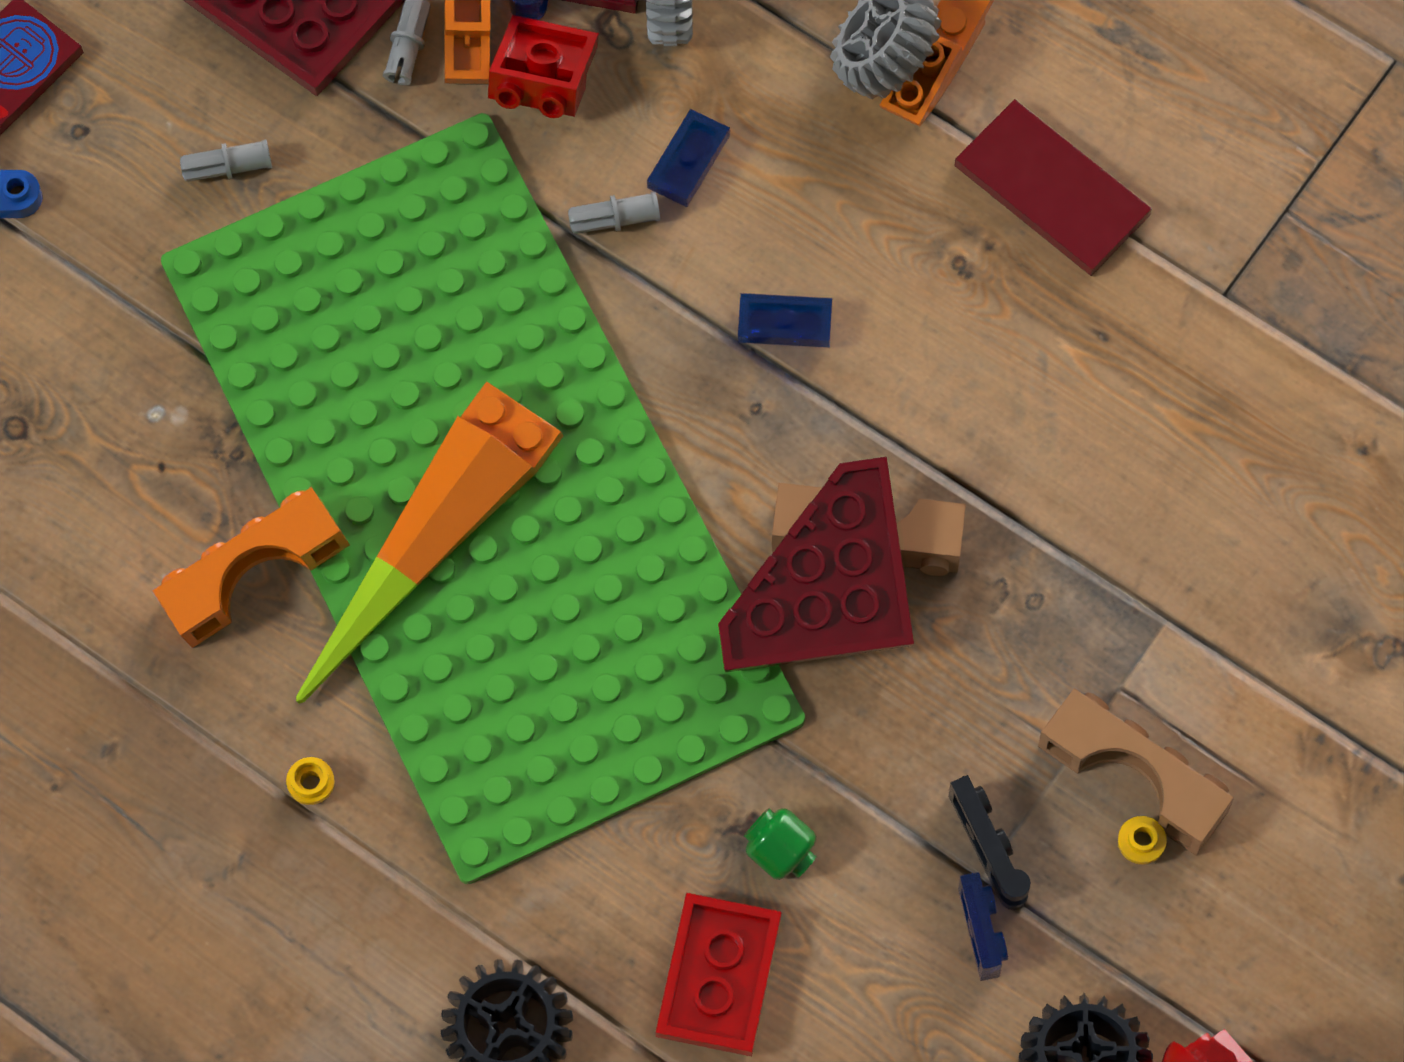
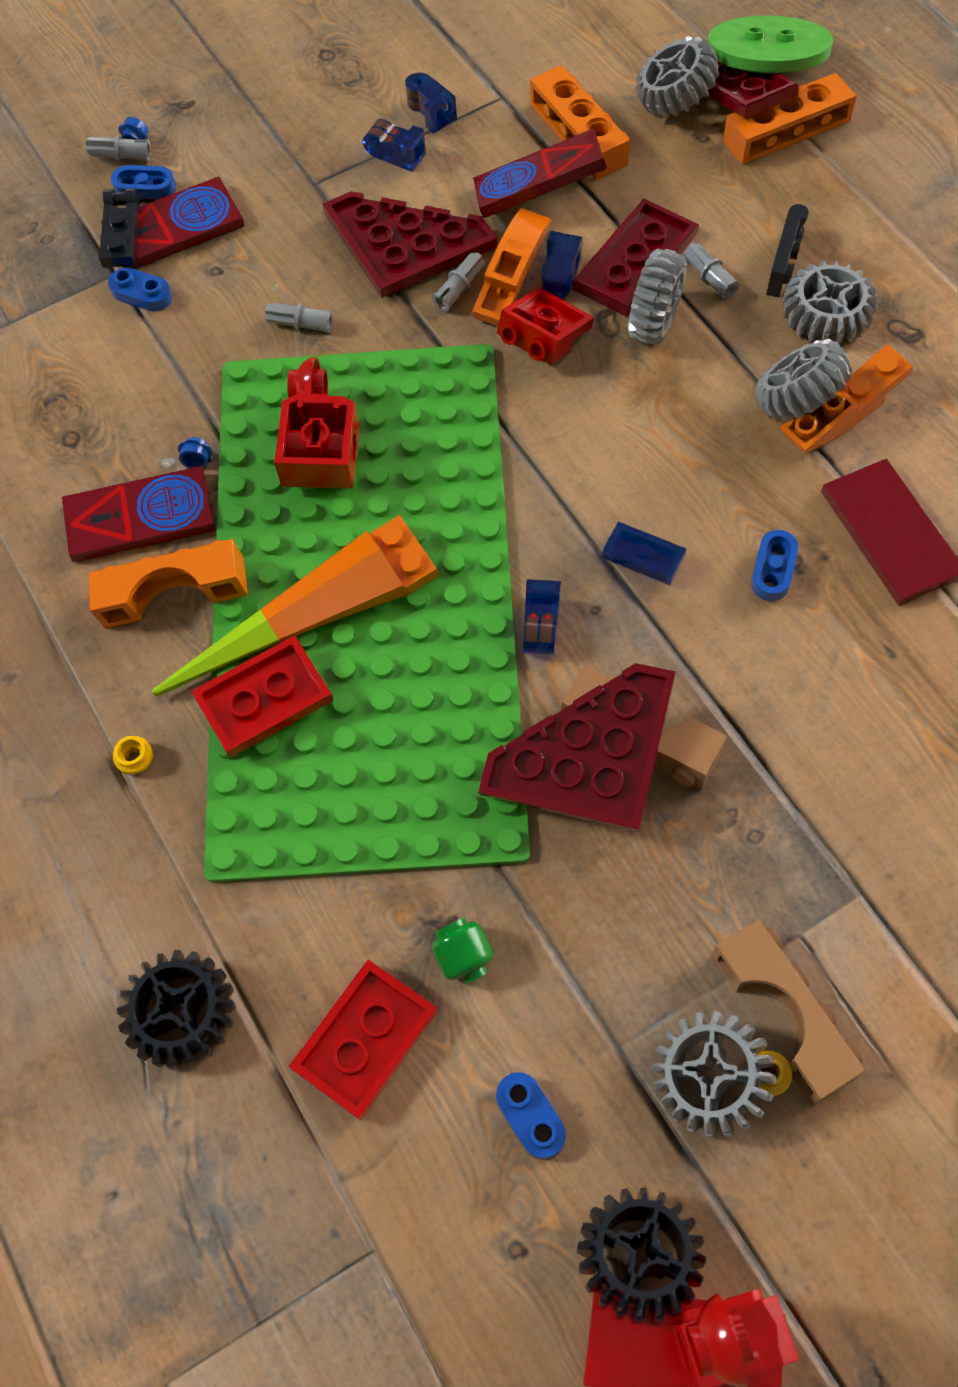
camera: 25 degrees right, 5 degrees down
light grey axle [568,192,660,234] -> none
clear blue plate [647,109,730,207] -> none
black plate [948,775,1031,910] -> none
clear blue plate [958,872,1008,981] -> none
none -> dark red tile [62,466,216,562]
none -> blue plate [178,437,213,469]
none -> red plate [191,635,334,759]
none -> red brick [274,356,360,489]
none -> blue plate [496,1072,566,1160]
none -> clear blue leg [523,579,561,655]
none -> light grey gear [652,1011,776,1137]
none -> blue plate [751,530,799,601]

